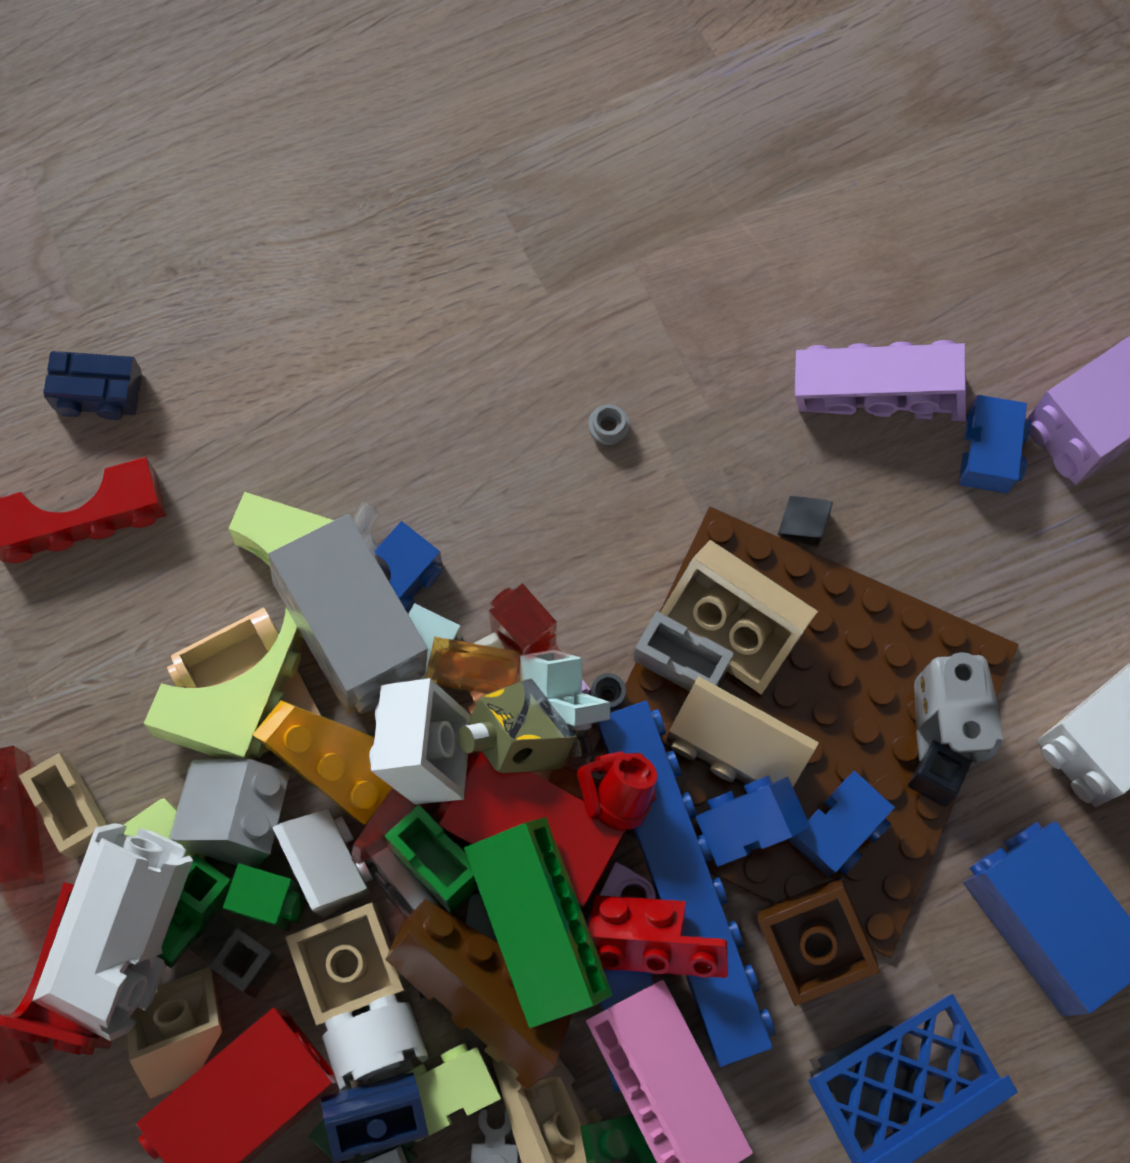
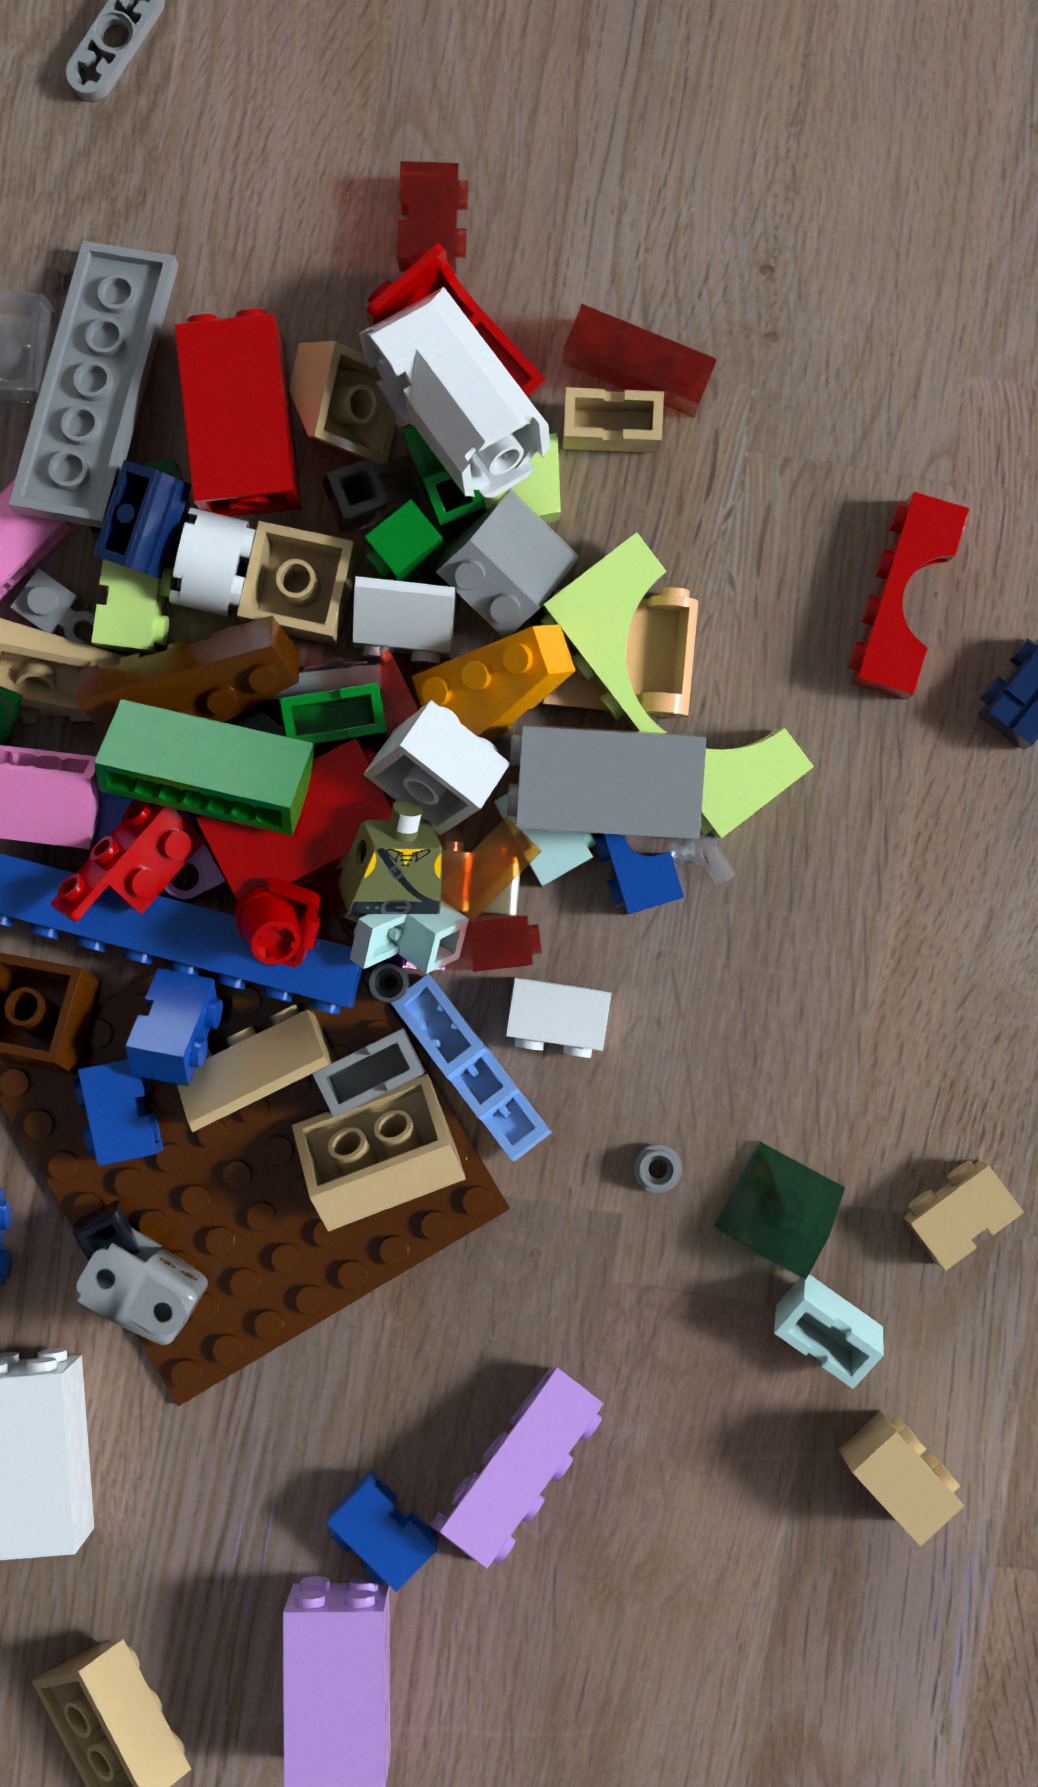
camera: 130 degrees right, 15 degrees up
black slope [777,496,833,548] -> none
none -> light blue slope [391,973,552,1162]
none -> white brick [506,977,611,1058]
none -> clear green slope [714,1141,845,1280]
none -> light aqua brick [774,1271,884,1389]
none -> tan brick [838,1411,964,1547]
none -> tan brick [902,1160,1024,1271]

